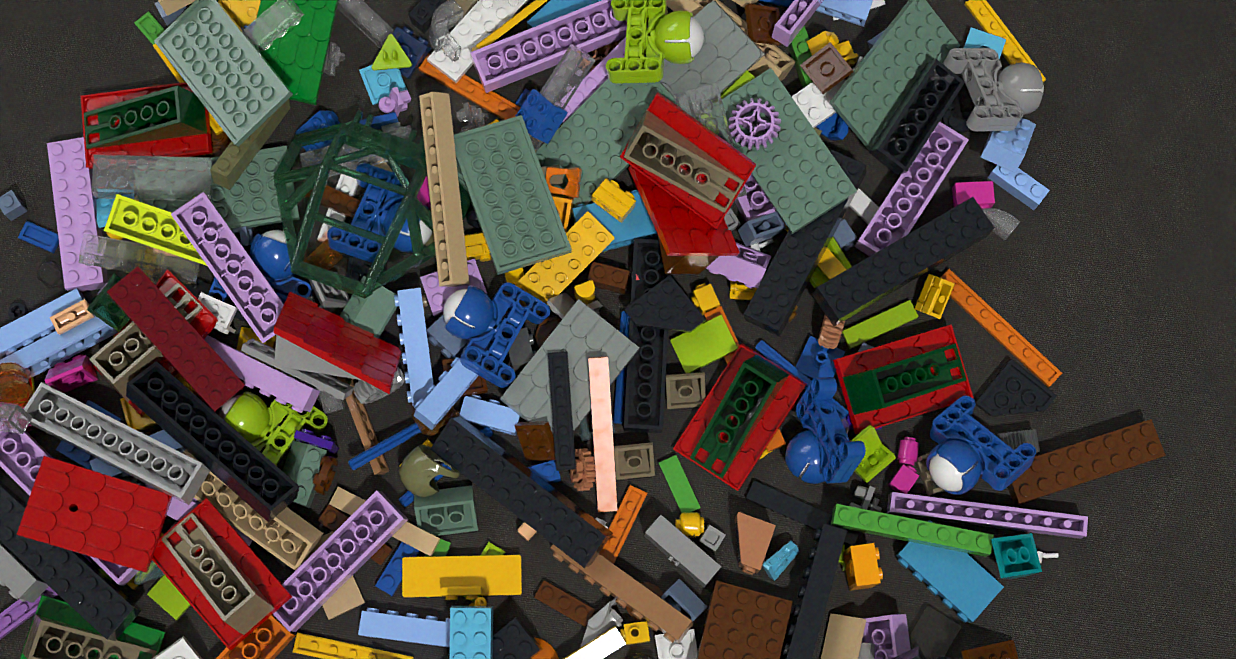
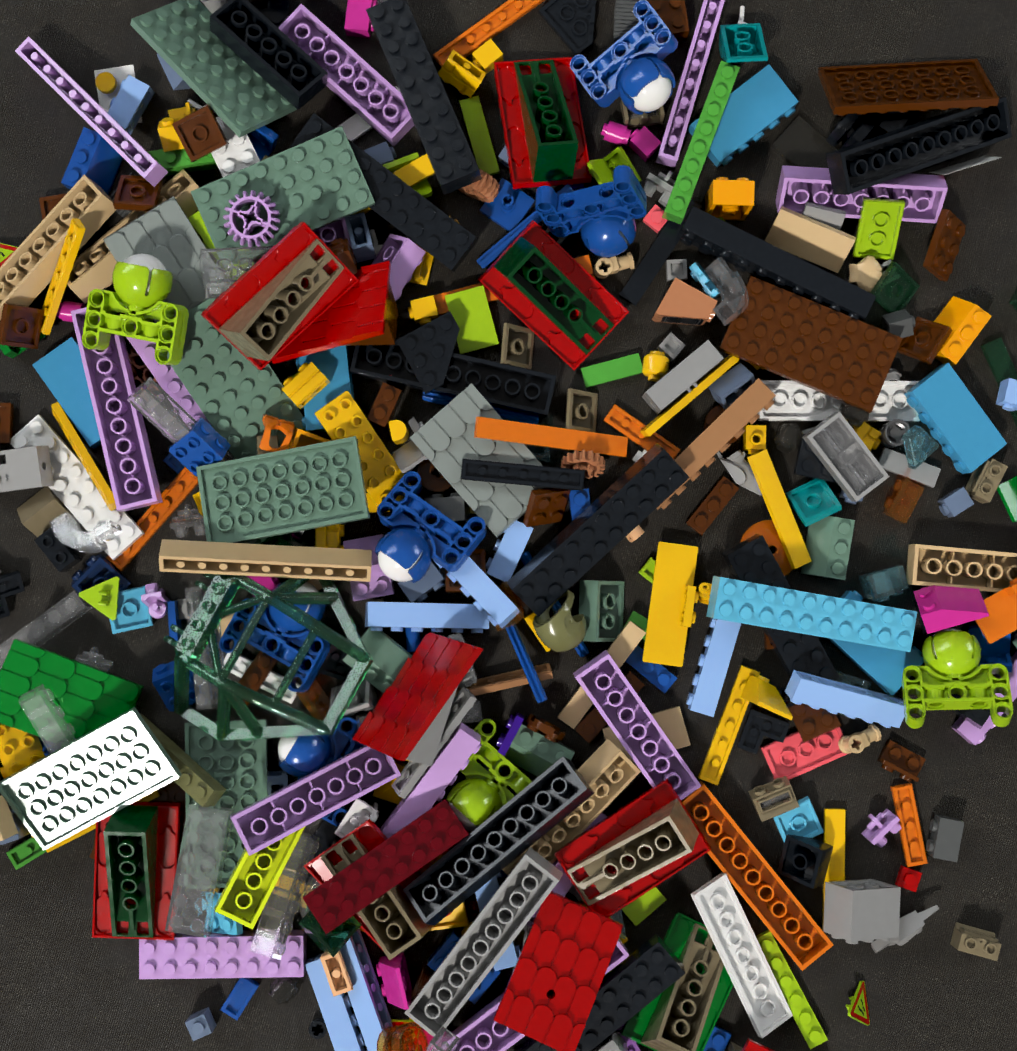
camera: 80 degrees left, 10 degrees up
none -> reddish brown brick [328,238,358,274]
none -> blue piece [405,628,421,652]
none -> yellow brick [472,38,503,74]
none -> tan connector [593,252,635,279]
none -> yellow tile [640,355,739,437]
none -> coral plate [642,204,668,234]
none -> light grey plate [666,259,688,281]
none -> clear arch [704,257,749,326]

